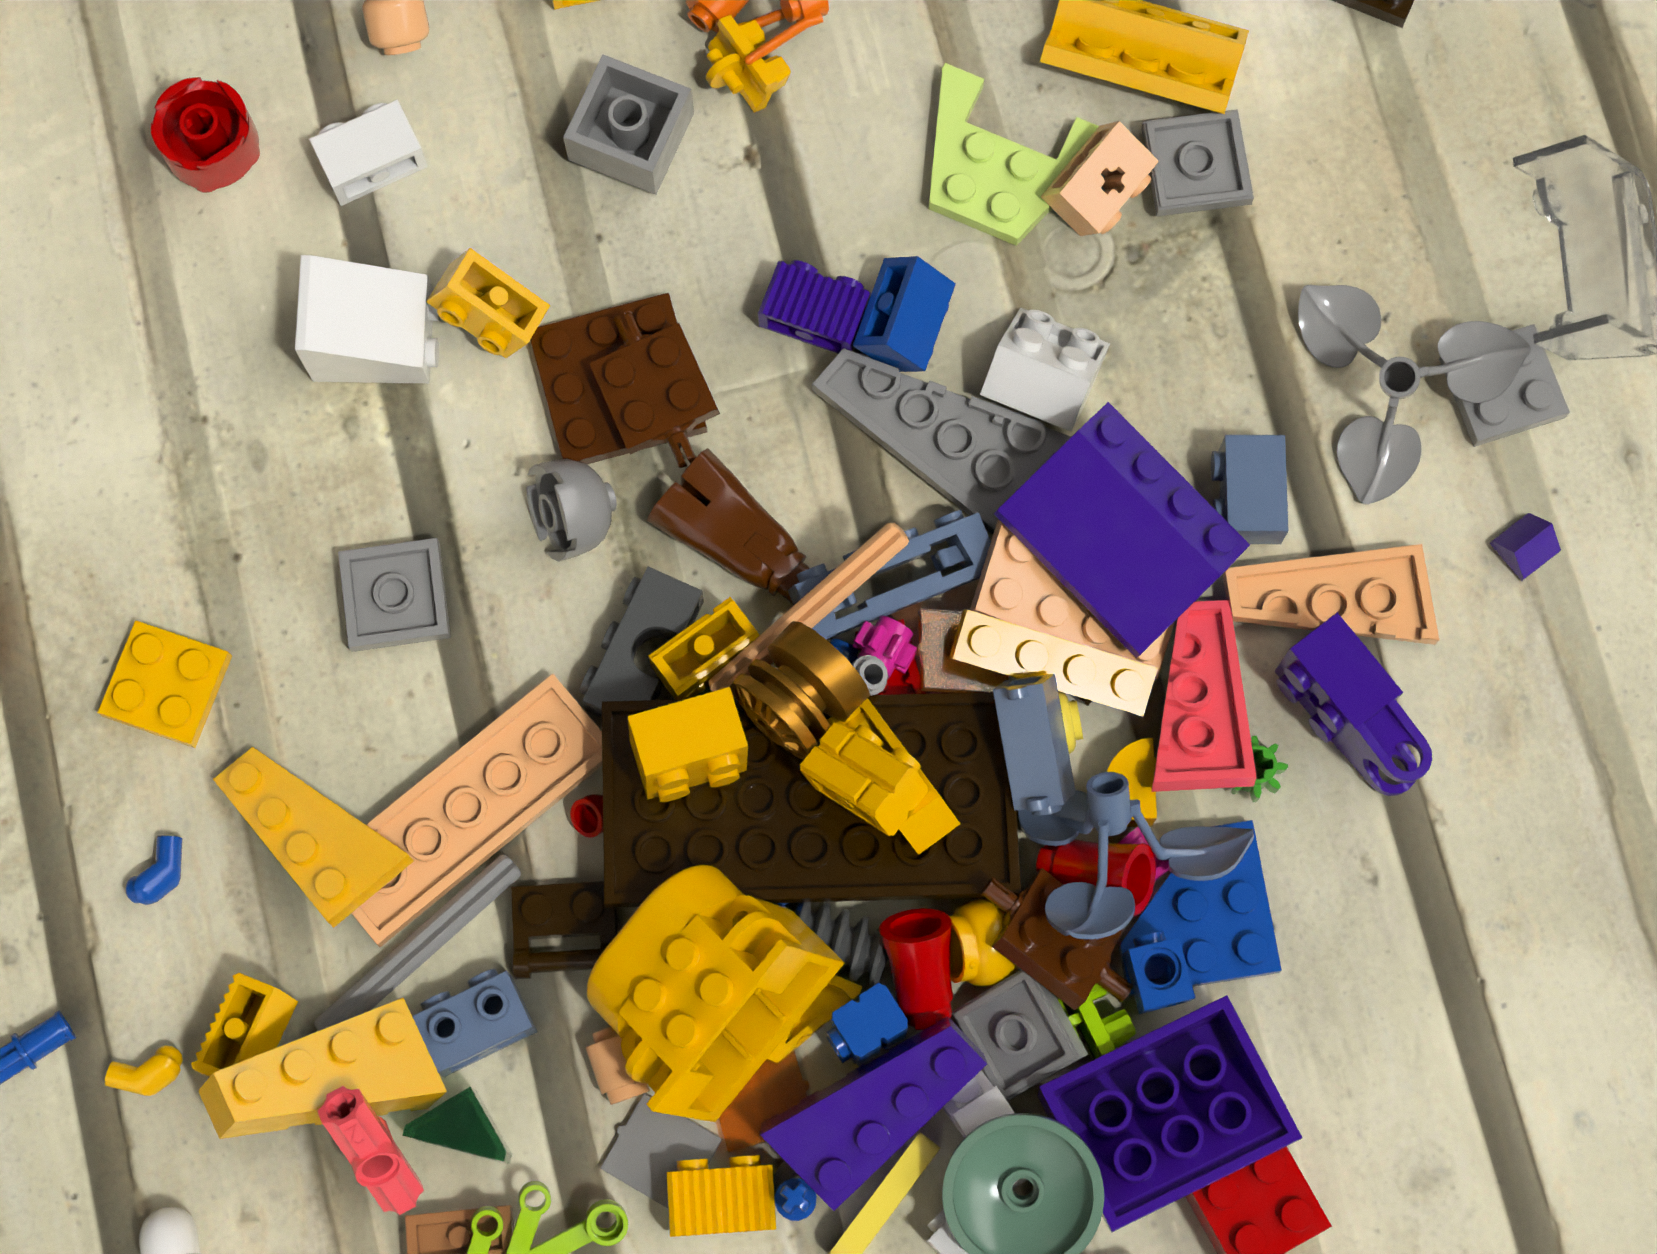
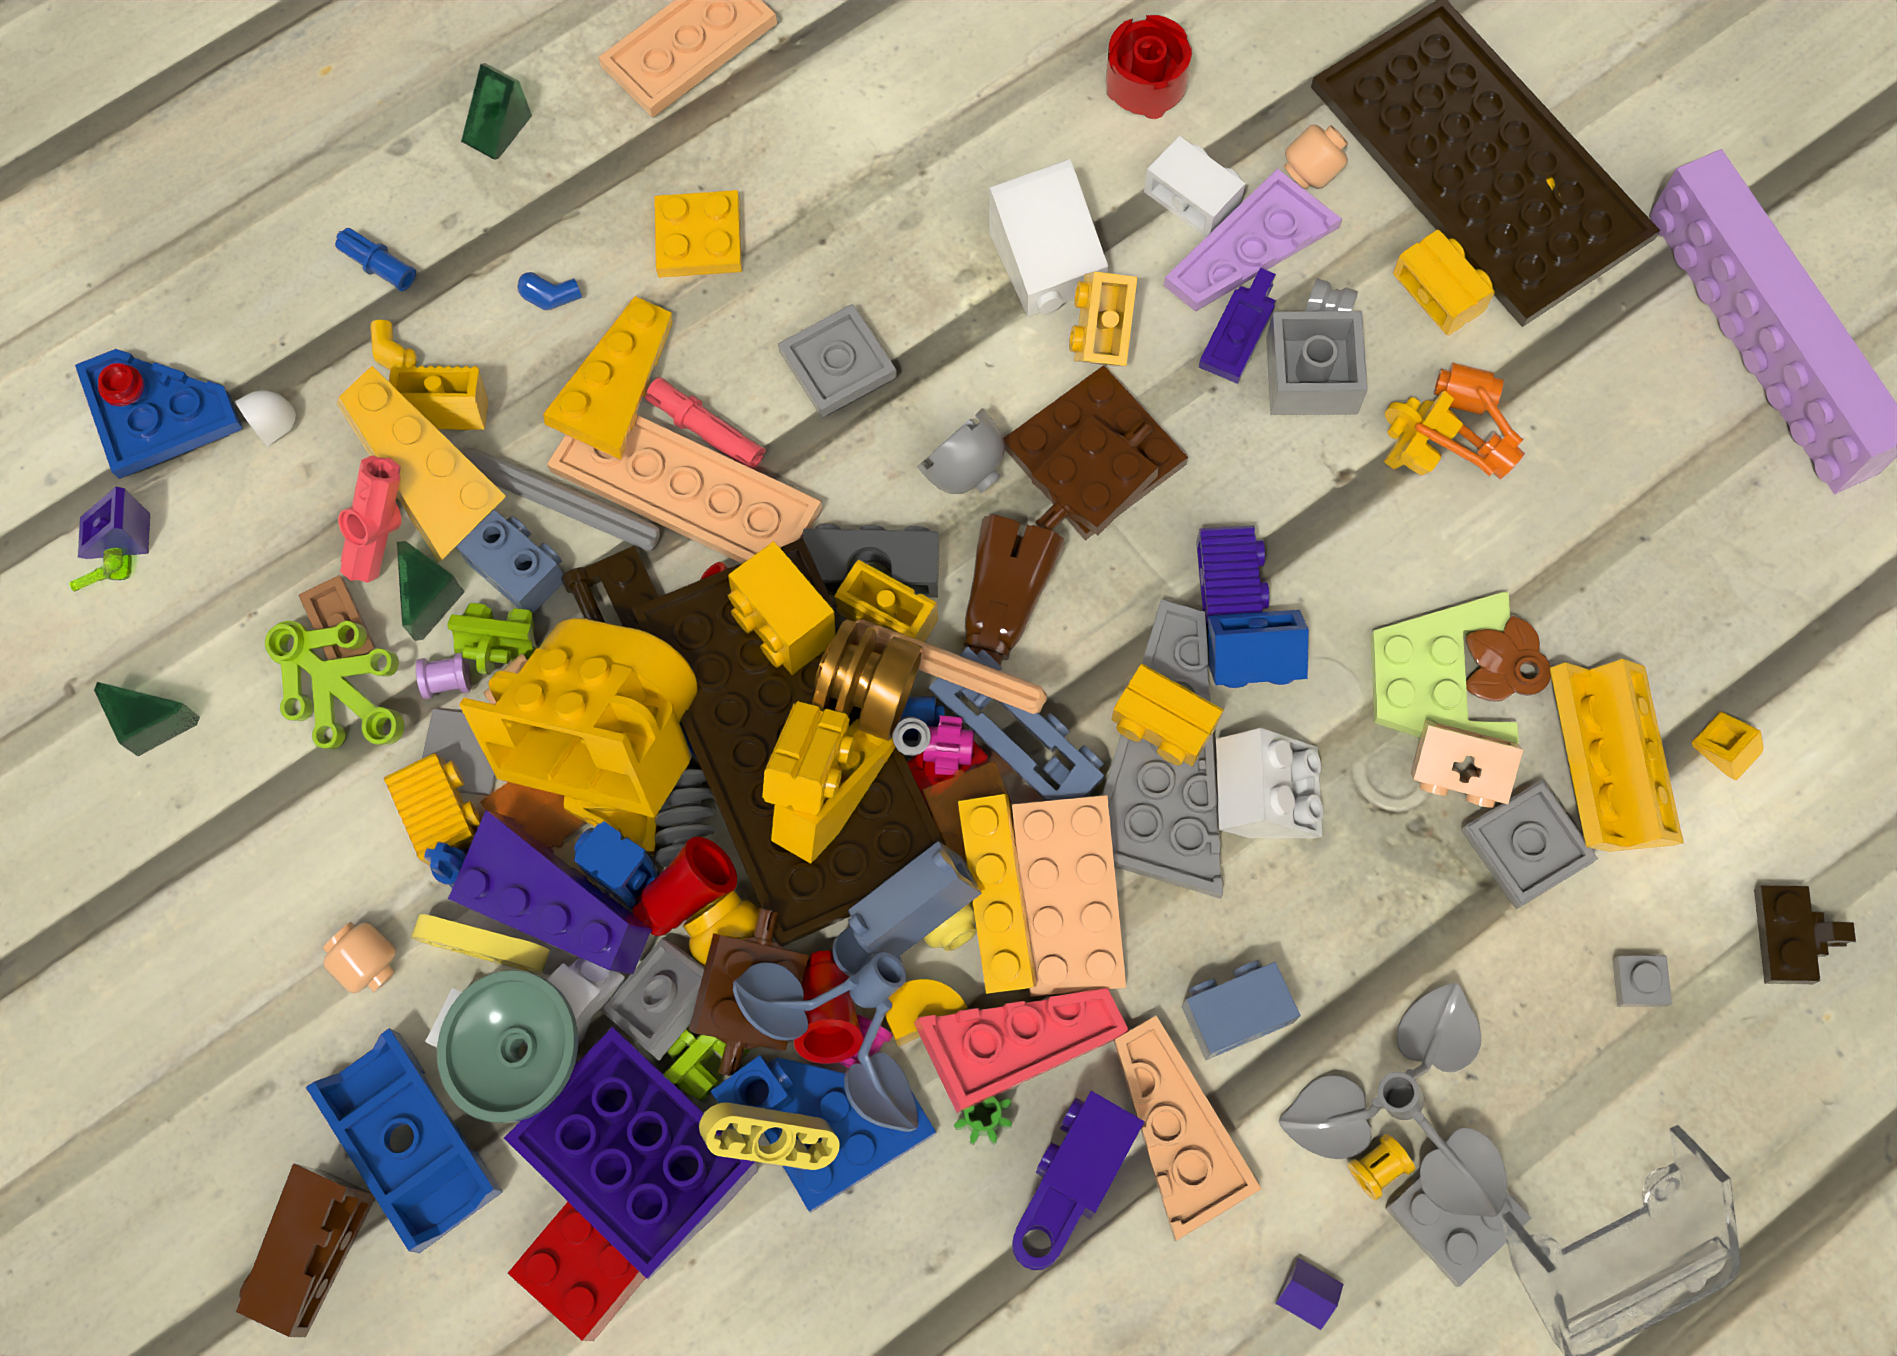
camera: 70 degrees right, 5 degrees down
dark purple slope [994,402,1250,658] -> none
none -> lavender bush [416,652,472,699]
none -> lime hips [447,603,536,675]
none -> coral pin [645,377,765,469]
none -> light yellow beam [699,1103,840,1170]
none -> yellow brick [1111,664,1224,767]
none -> lavender wing [1163,169,1342,312]
none -> dark purple hinge [1199,268,1276,384]
none -> light grey wheel [1305,278,1358,311]
none -> yellow bush [1347,1134,1415,1201]
none -> dark orange plate [1466,616,1551,702]
none -> light grey plate [1612,955,1672,1007]

